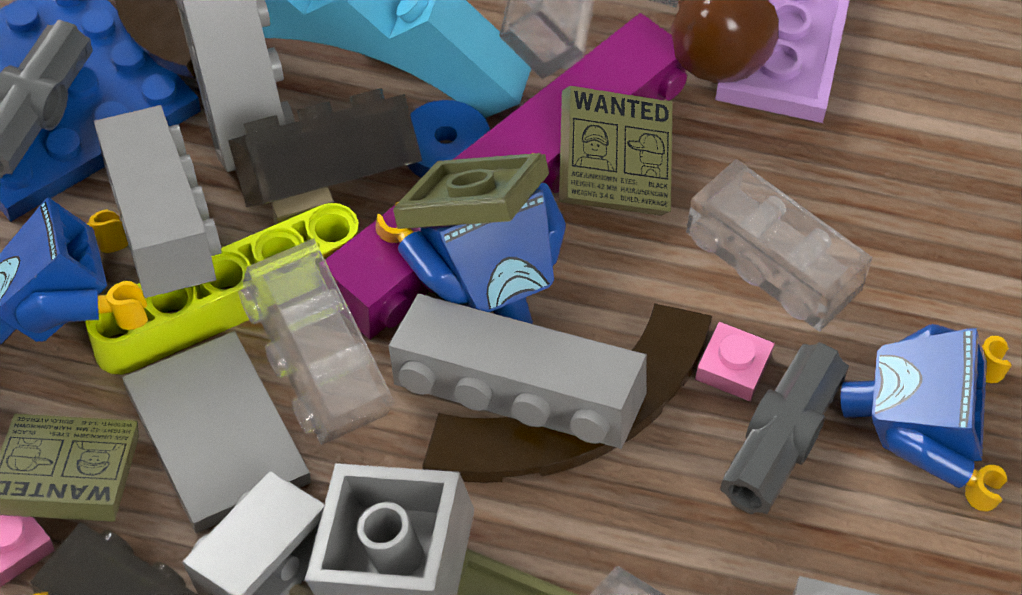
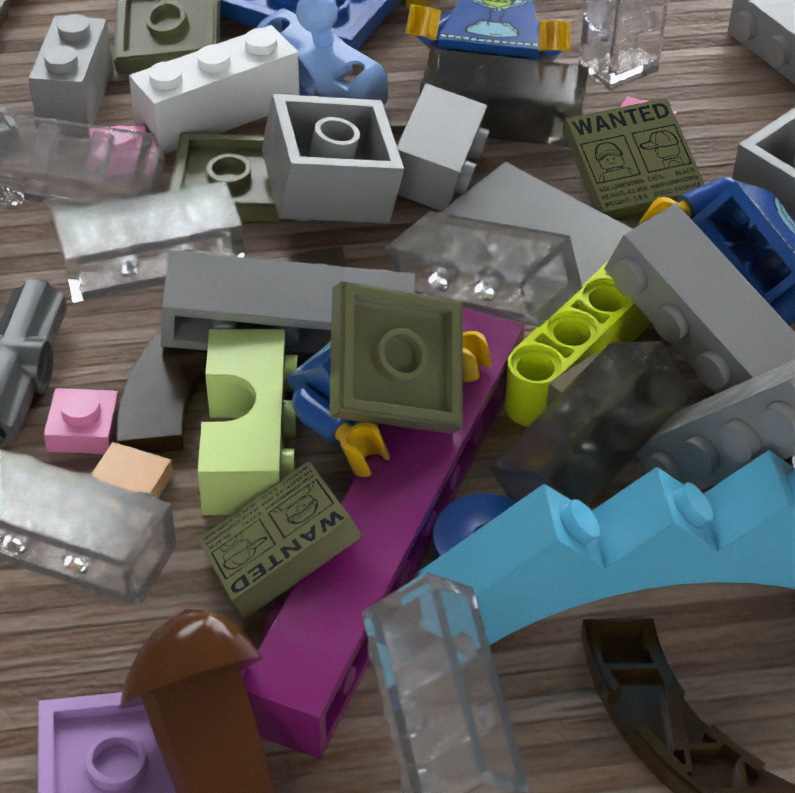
camera: 160 degrees right, 10 degrees down
none -> clear brick [53,181,244,303]
none -> light nougat tile [82,442,173,521]
none -> yellowish green arch [198,329,298,515]

